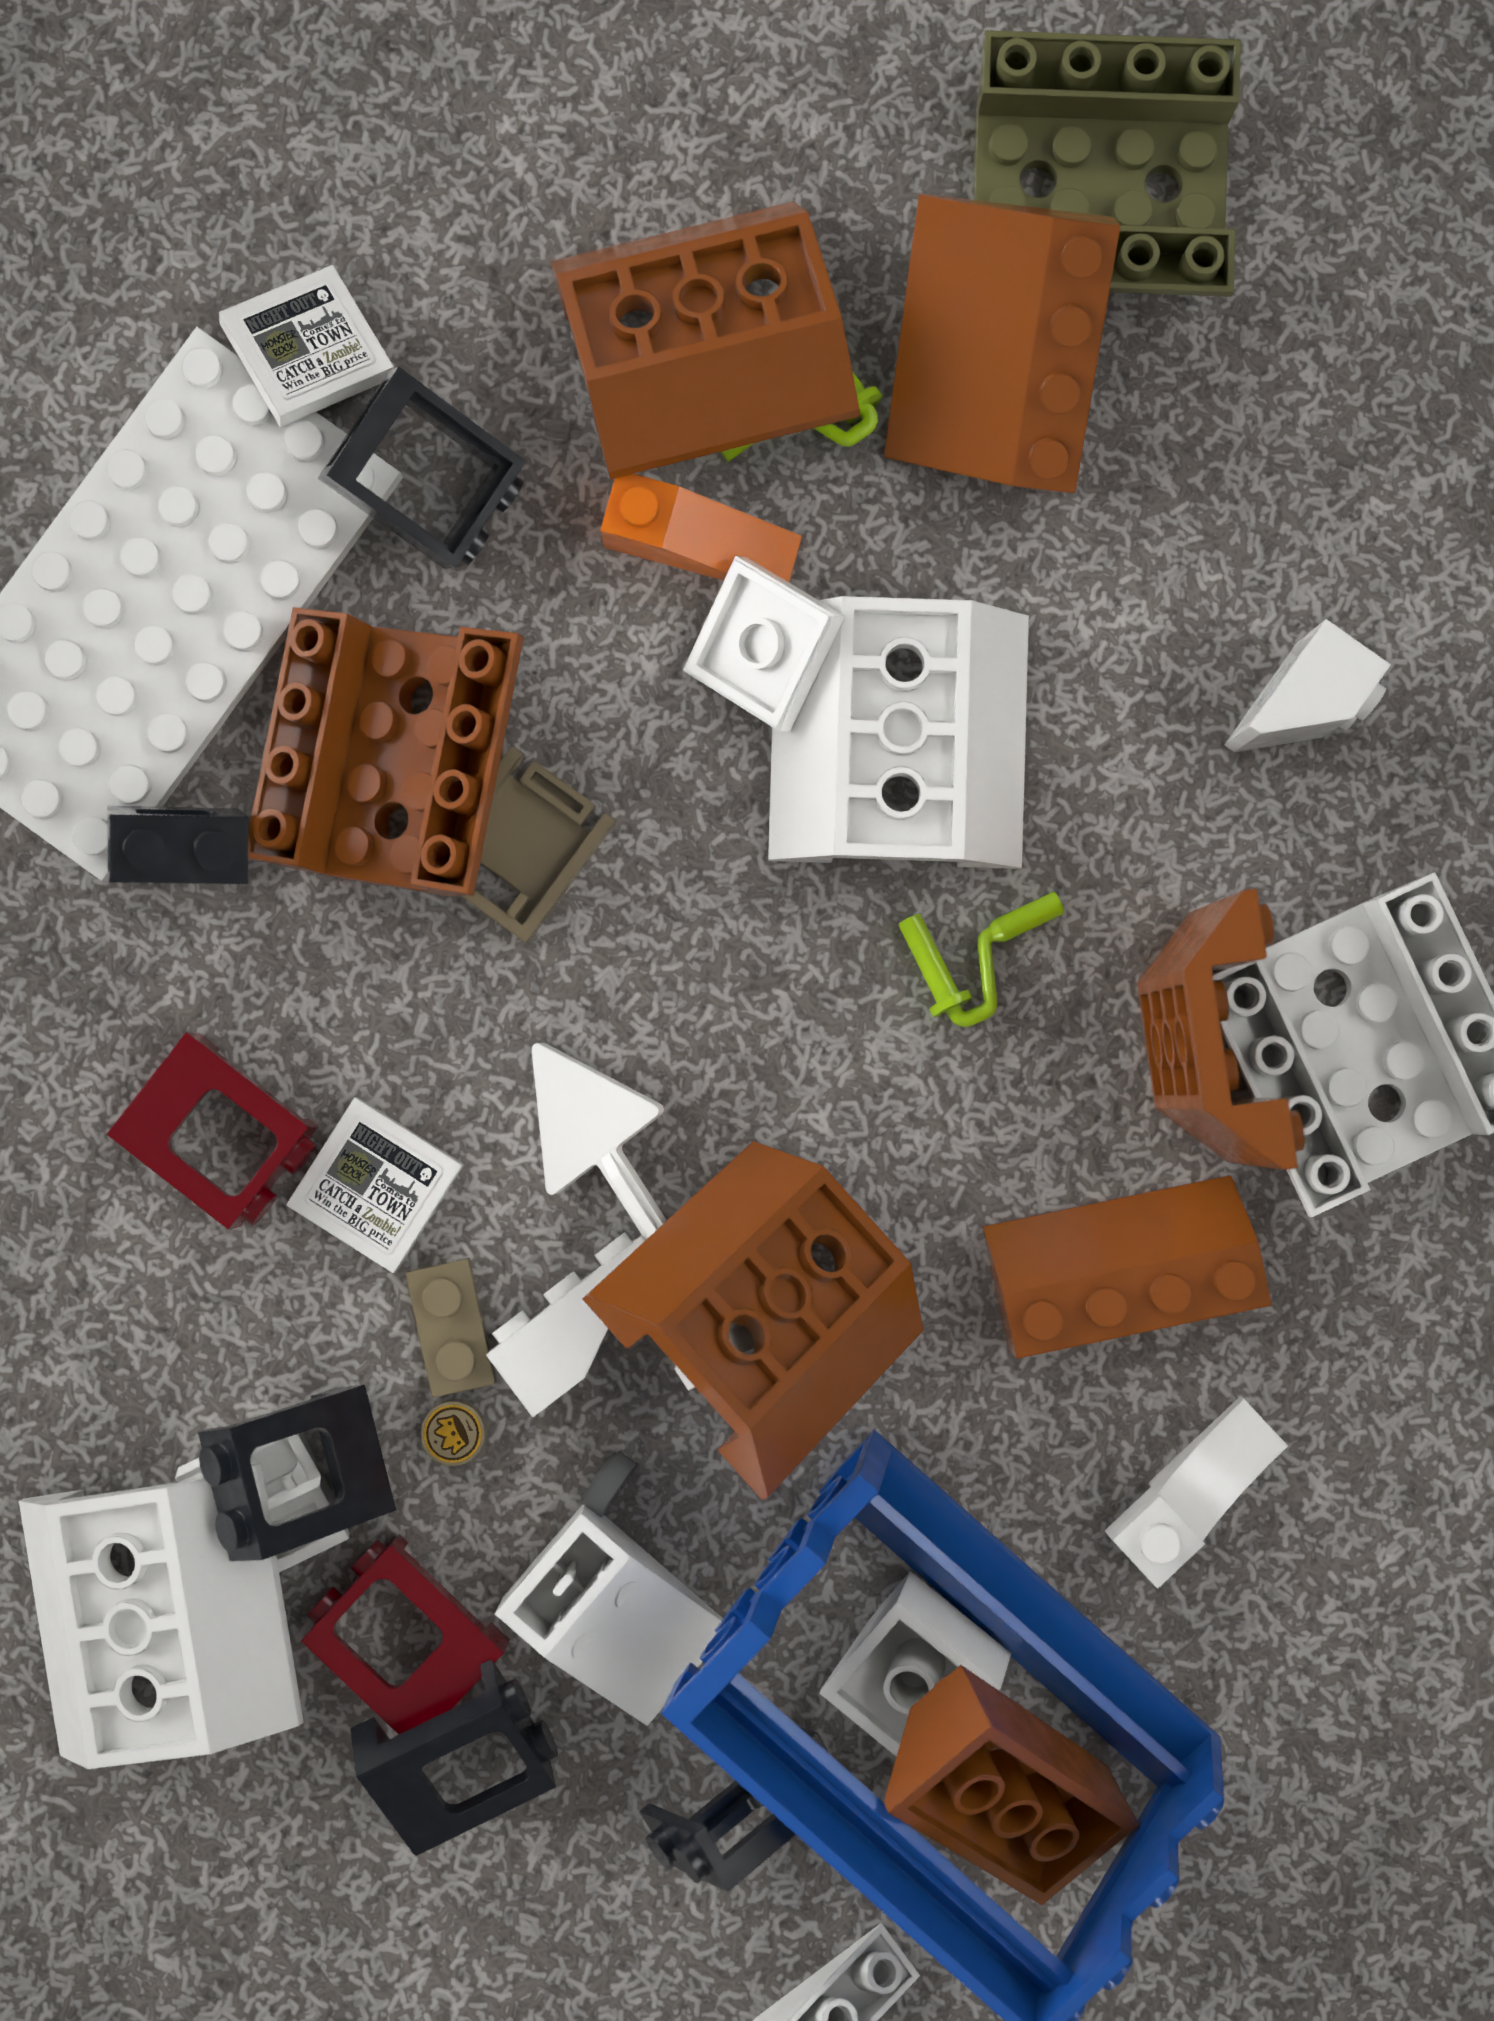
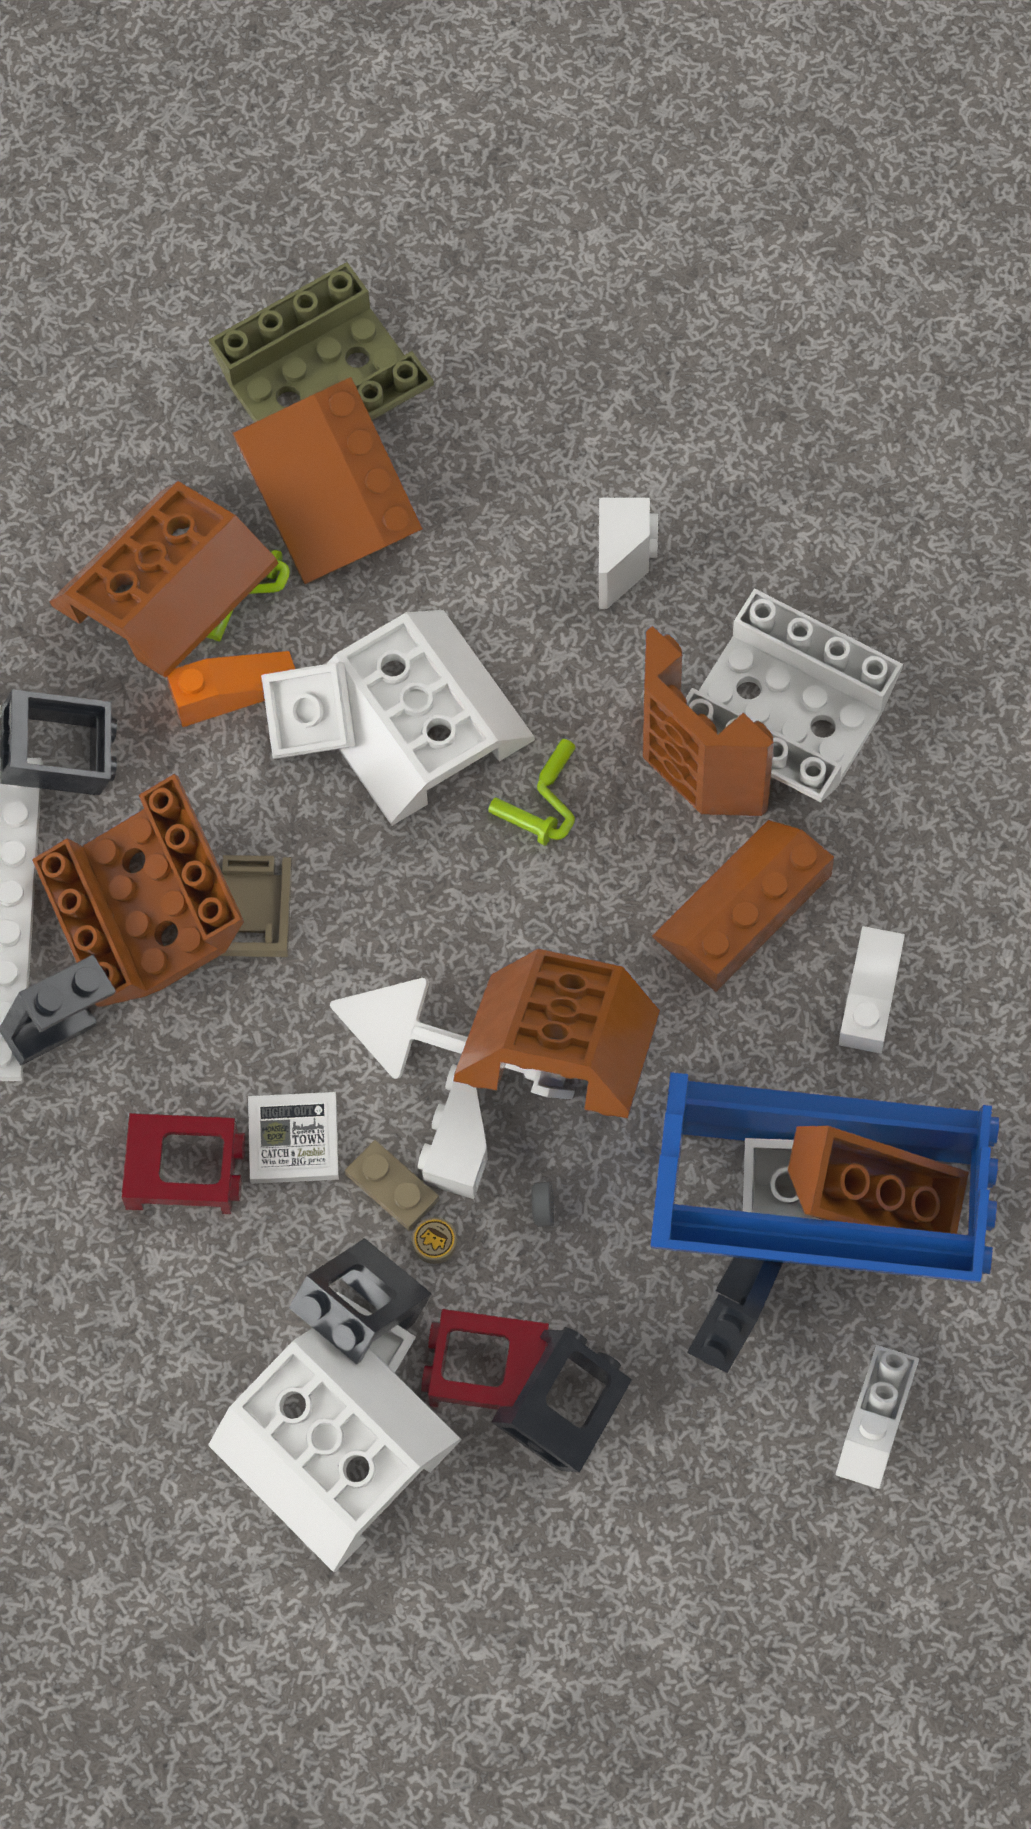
camera: 30 degrees left, 20 degrees down
white slope [495,1504,723,1726] -> none

